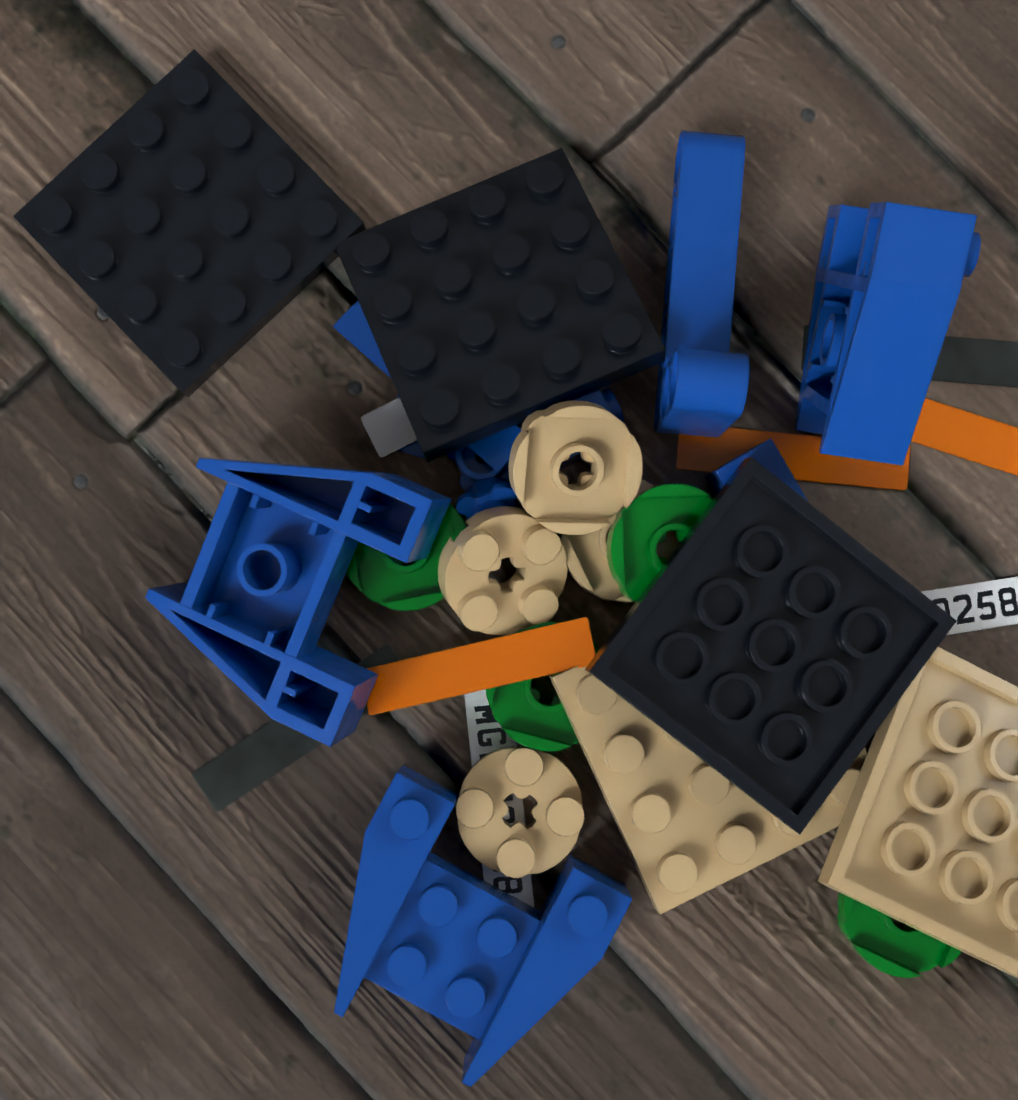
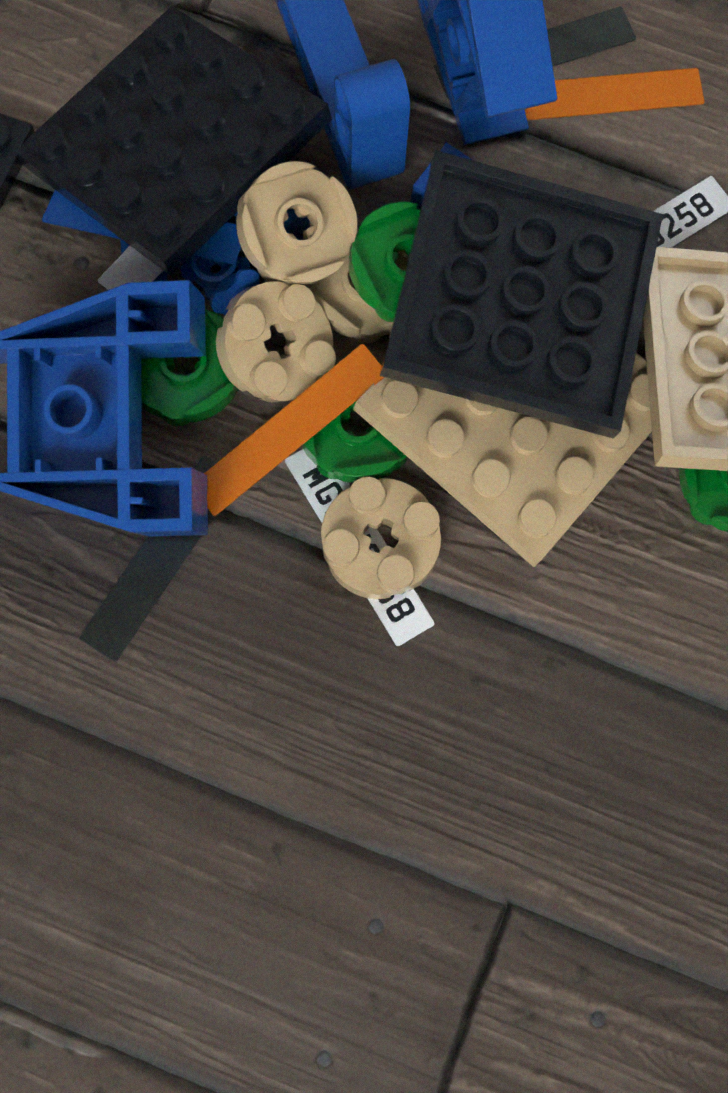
camera: 30 degrees left, 10 degrees down
blue wedge [334,765,632,1087] -> none
orange sticker [676,428,910,490] -> none

